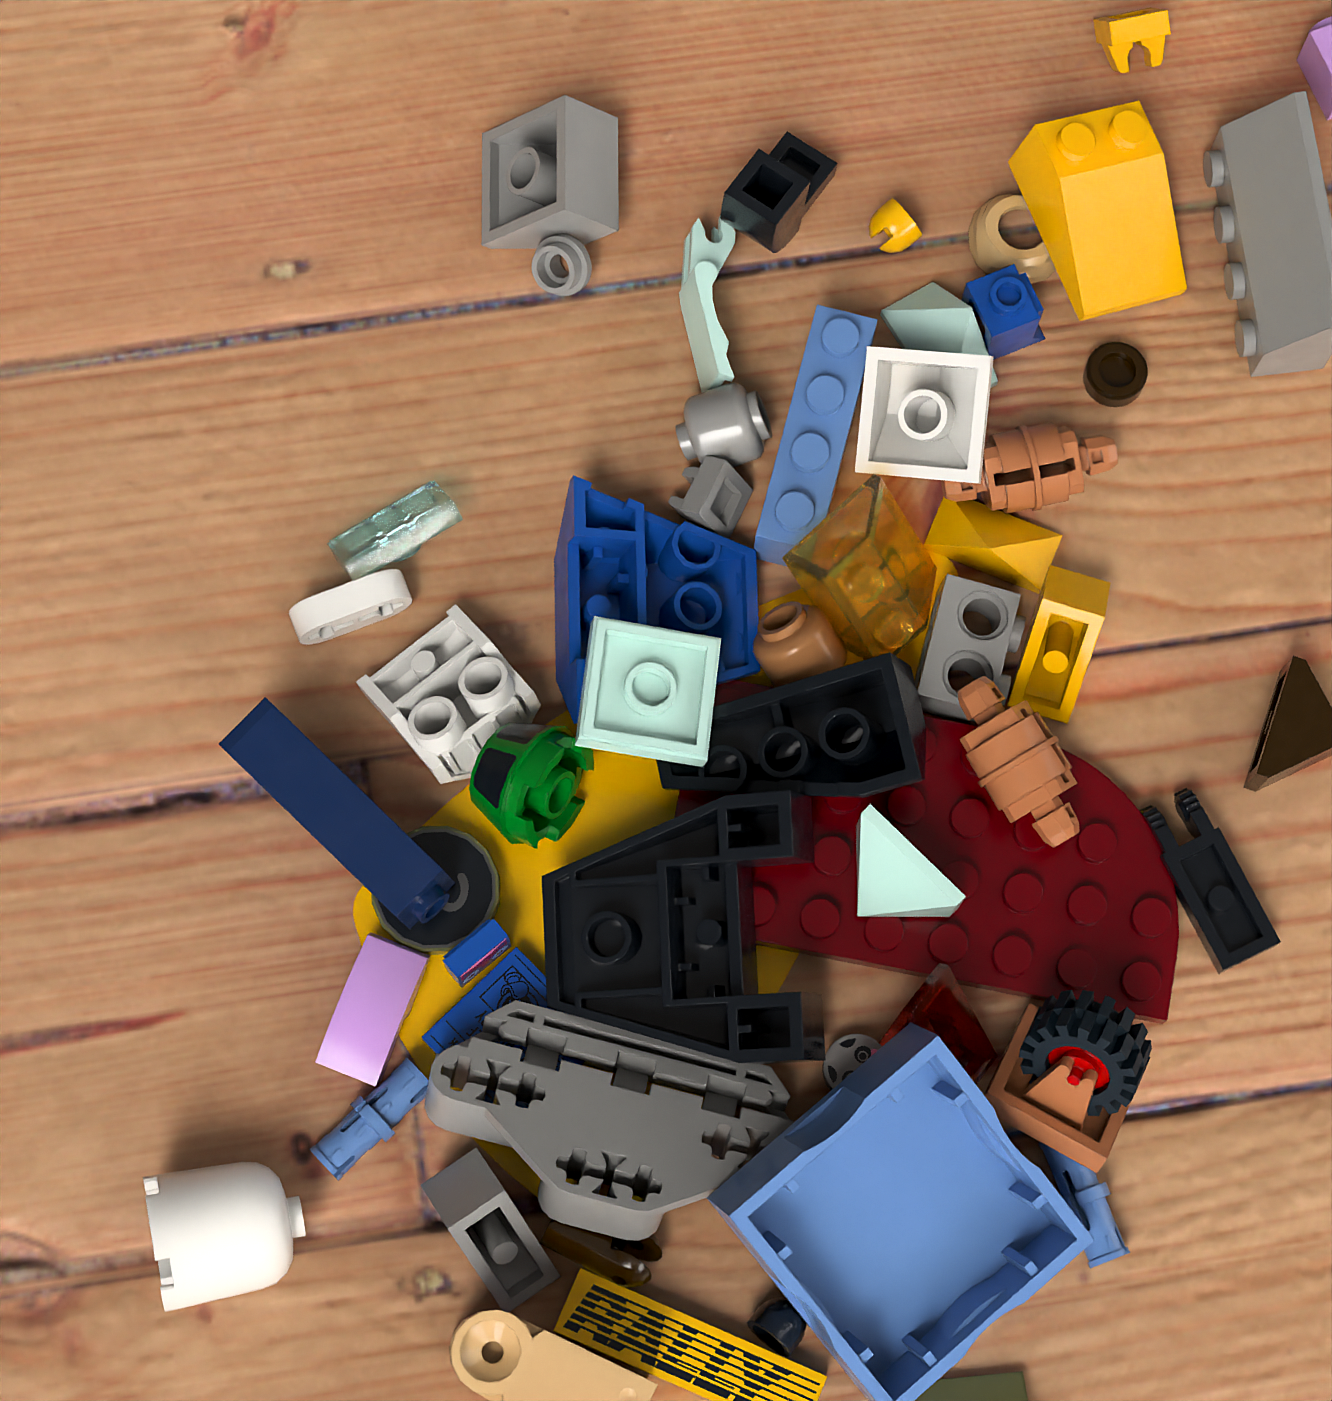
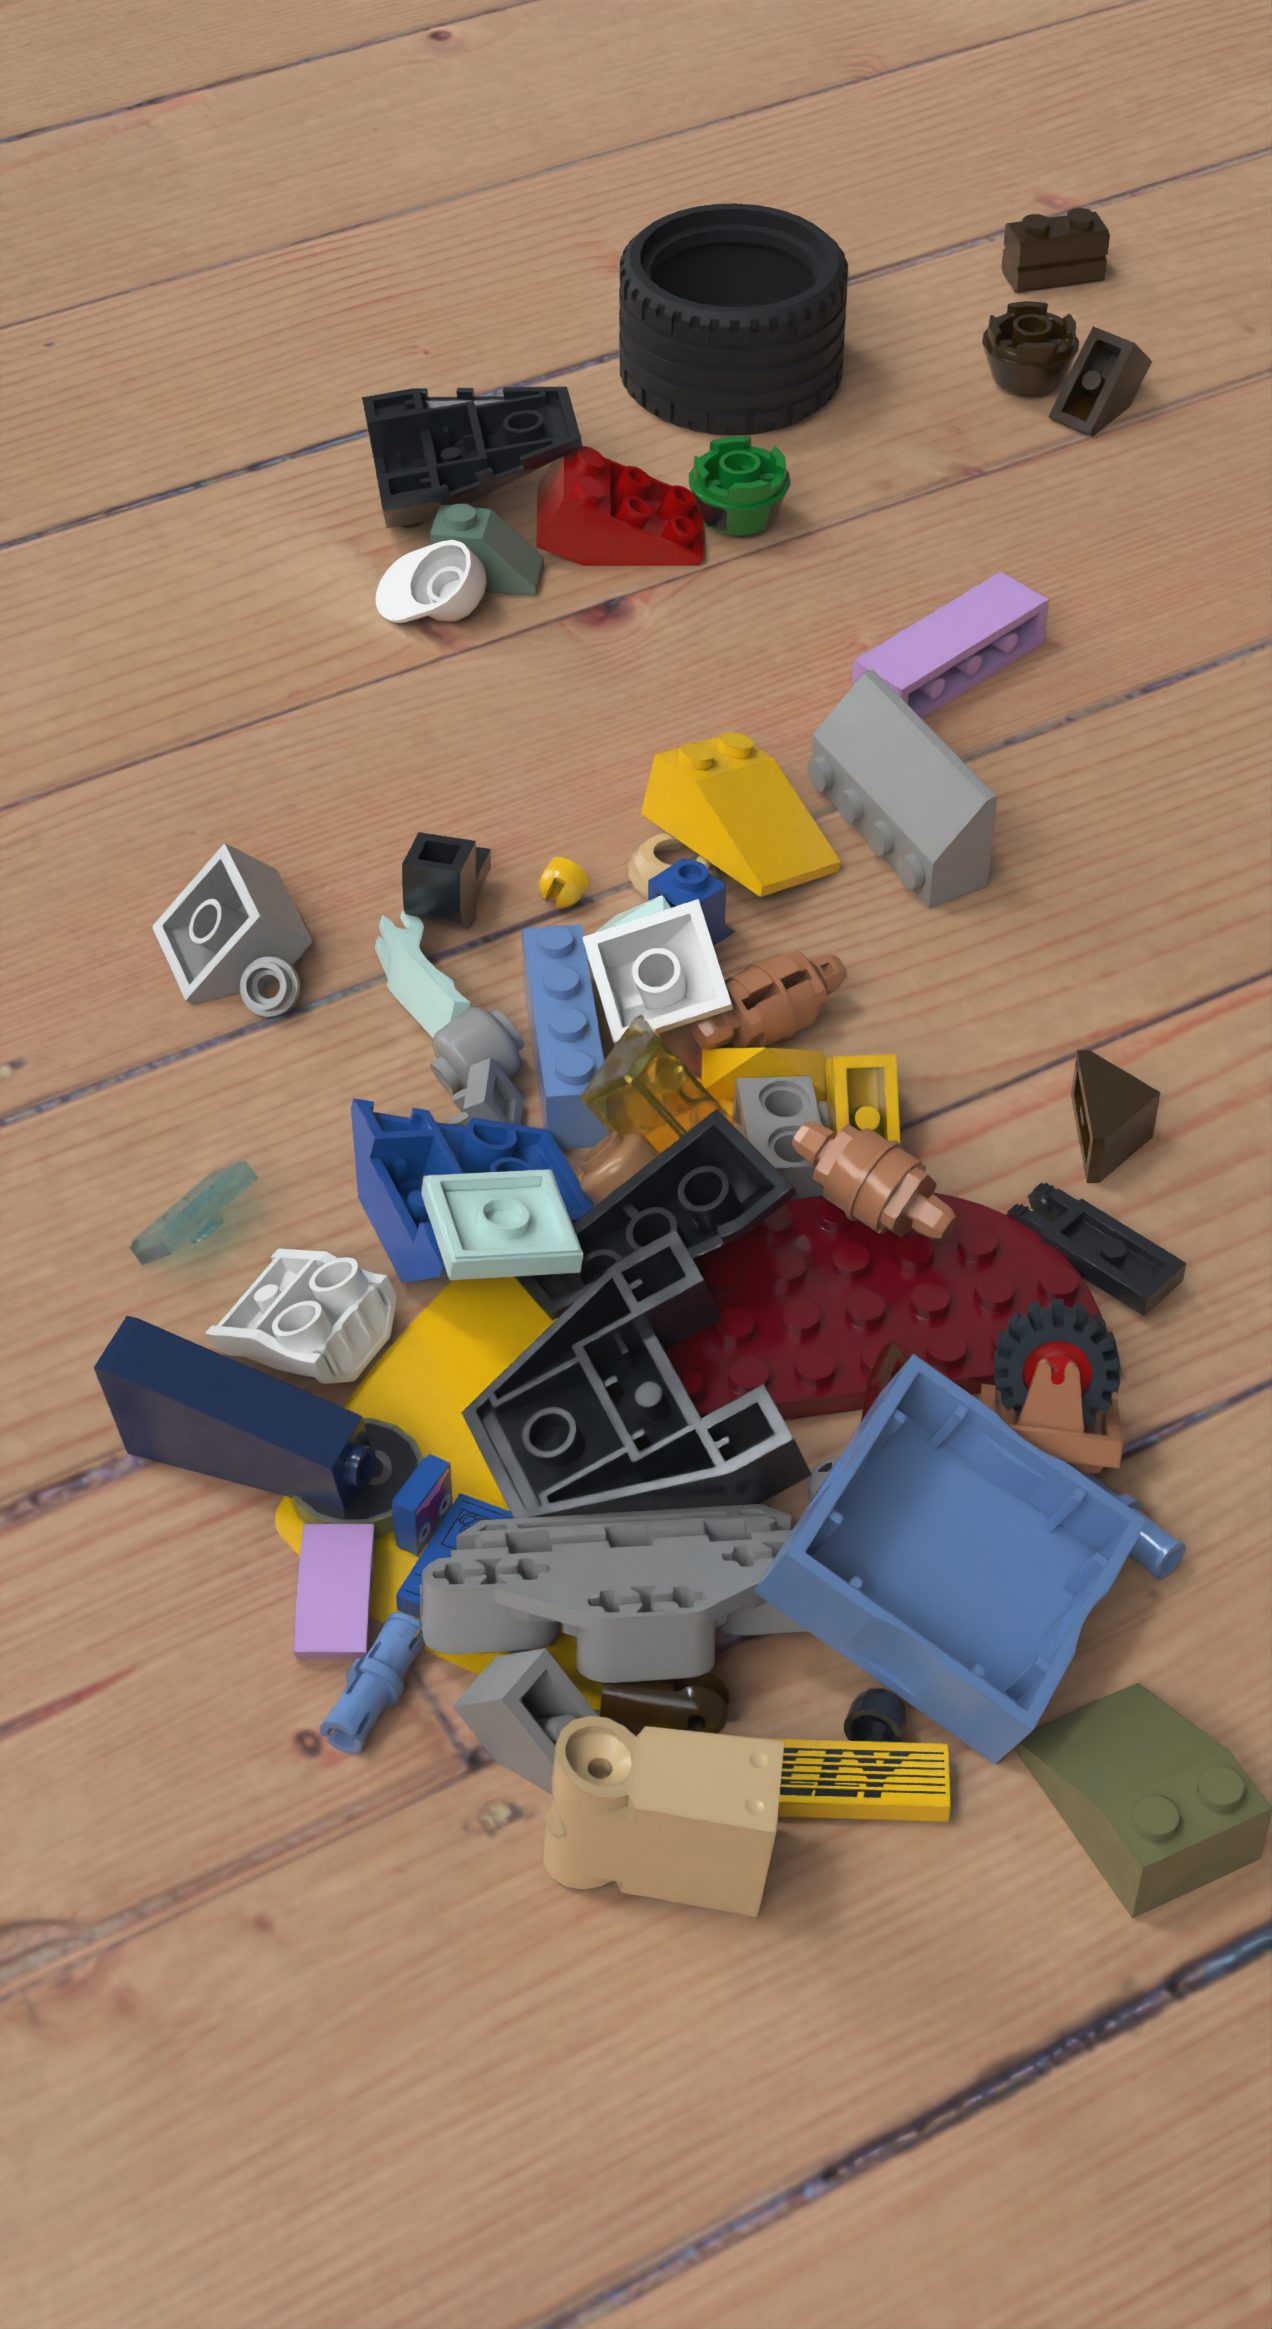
camera: 20 degrees left, 30 degrees down
white cylinder [143,1162,306,1312] -> none
white beam [289,569,412,645] -> none
green cone [469,722,594,848] -> none
light aqua slope [856,804,966,917] -> none
dark brown tile [1083,342,1148,407] -> none
yellow tile [1093,7,1171,73] -> none

